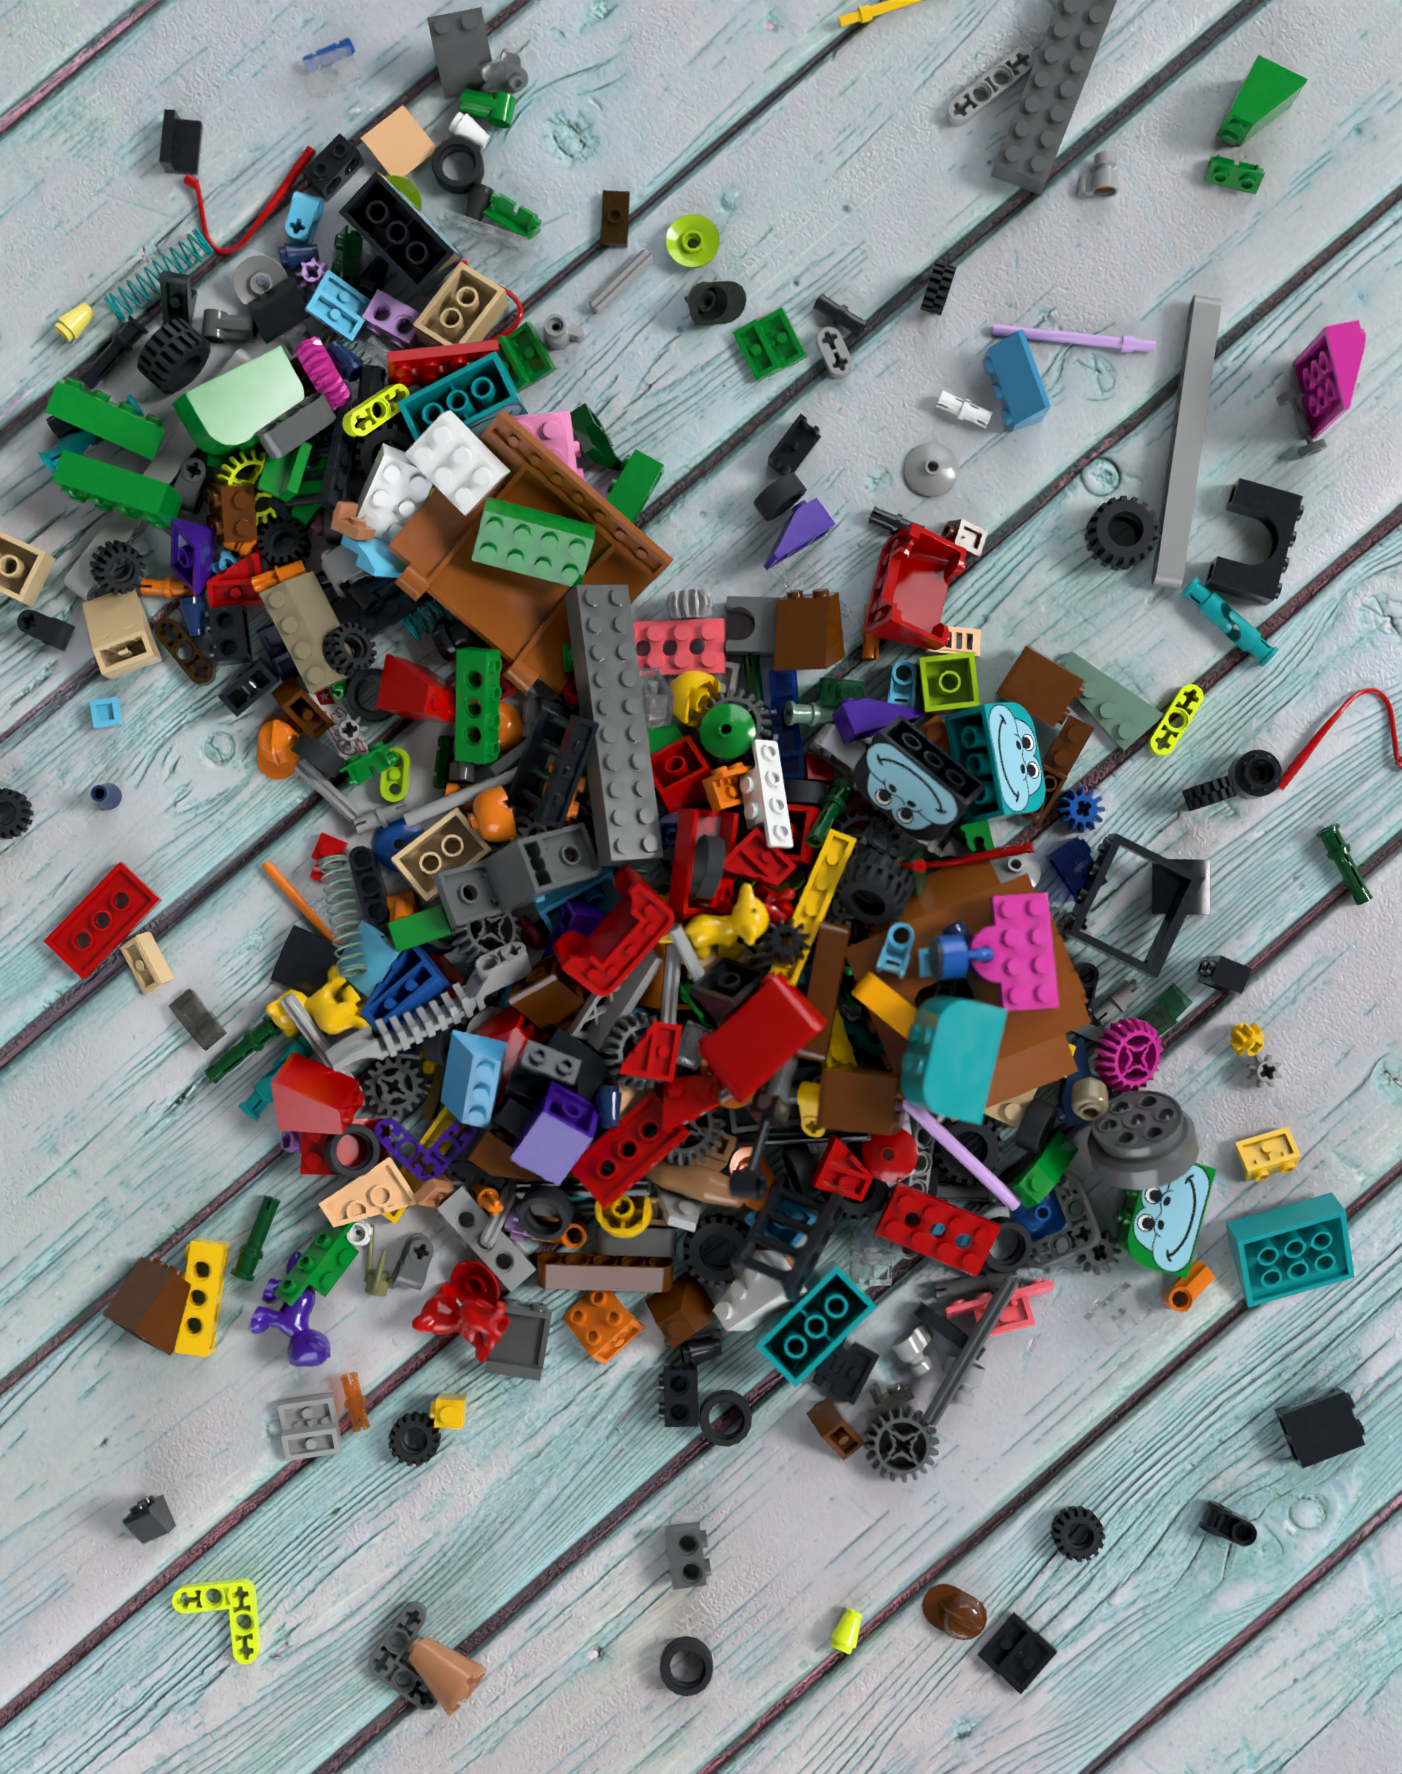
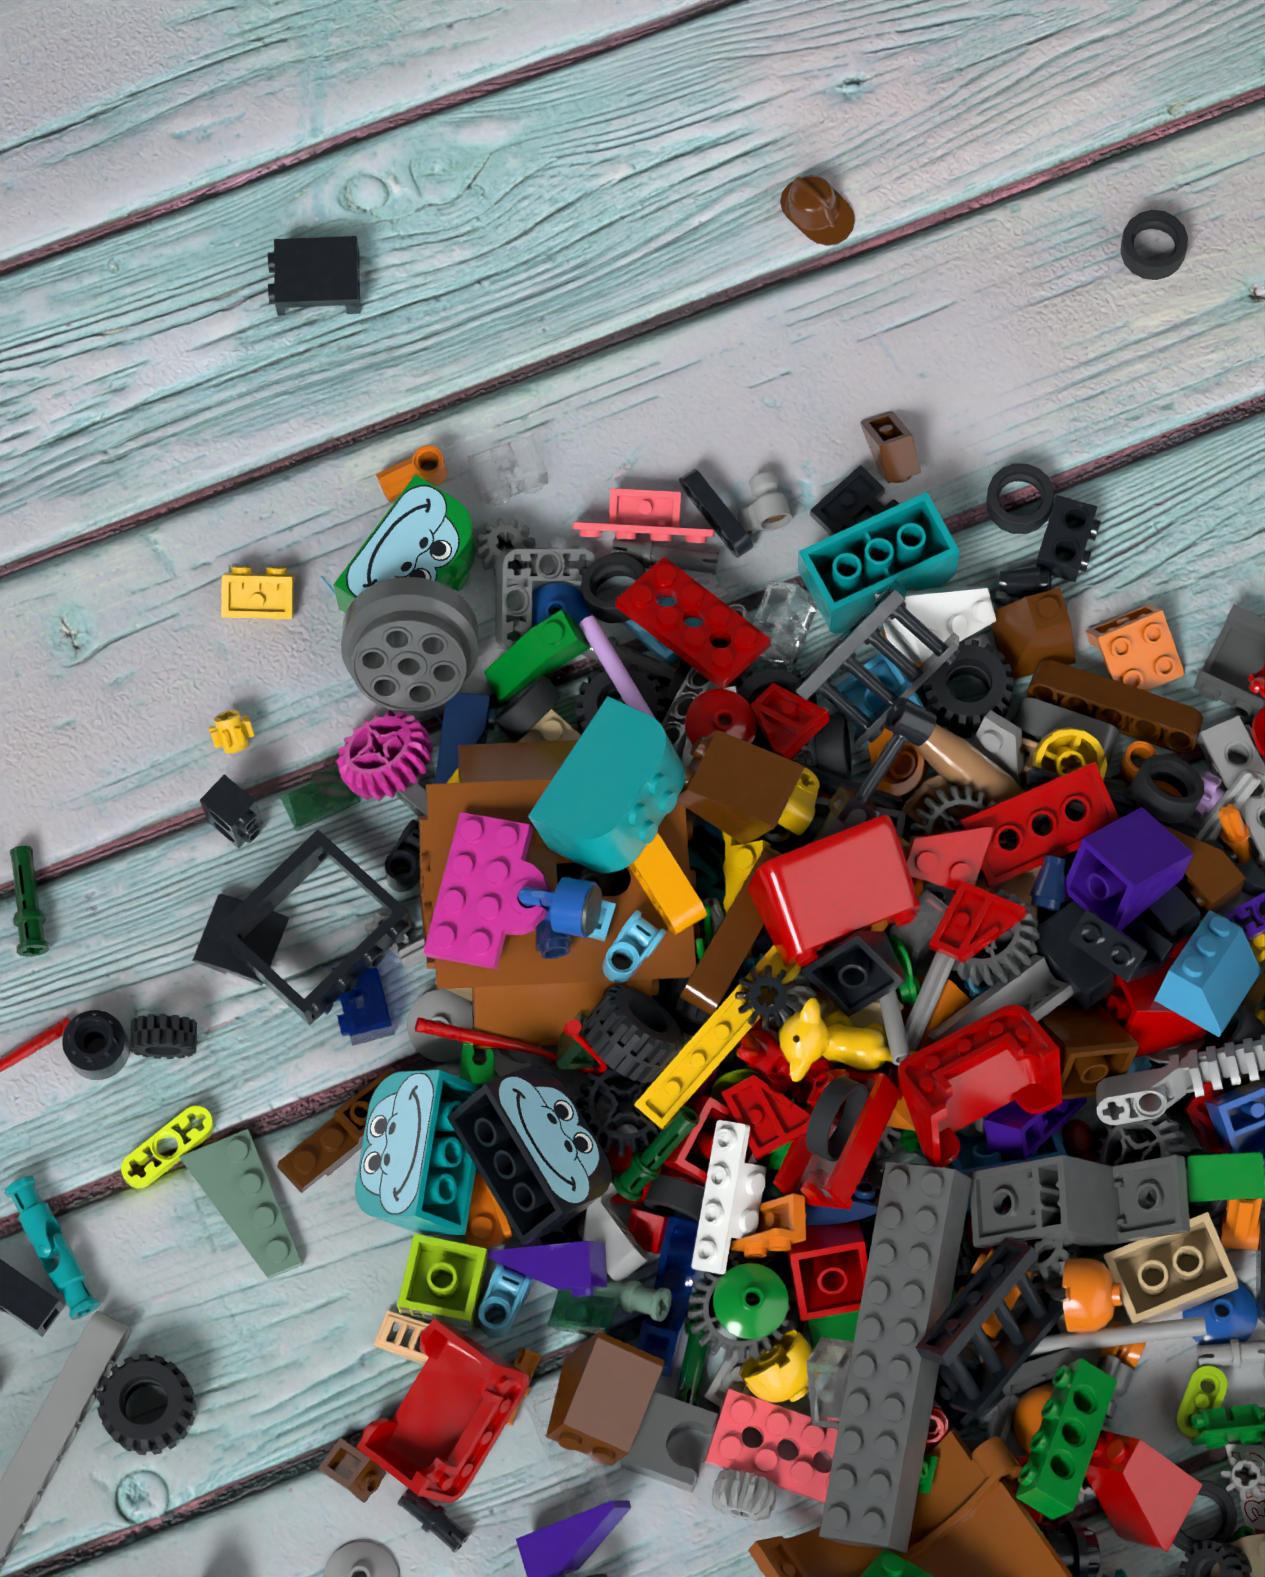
camera: 160 degrees left, 15 degrees down
dark green axle [432,735,454,789] -> none
dark grey brick [666,1522,711,1590] -> none
neon yellow cone [830,1608,862,1654] -> none
dark grey gear [863,1405,939,1483] -> none
clear smoke bracket [869,1379,915,1411] -> none
dark grey axle [923,1276,1018,1426] -> none
light grey piece [941,1353,986,1406] -> none
black slope [977,1612,1058,1694] -> none
reddish brown slope [995,645,1086,728] -> none
black tyre [1051,1506,1105,1562] -> none
blue gear [1057,786,1105,834] -> none
dark tan head [1071,1077,1109,1121] -> none
light grey pin [1091,979,1145,1027] -> none
black piece [1198,1500,1257,1547] -> none
teal slope [1226,1193,1354,1308] -> none
light grey gear [1246,1054,1283,1088] -> none

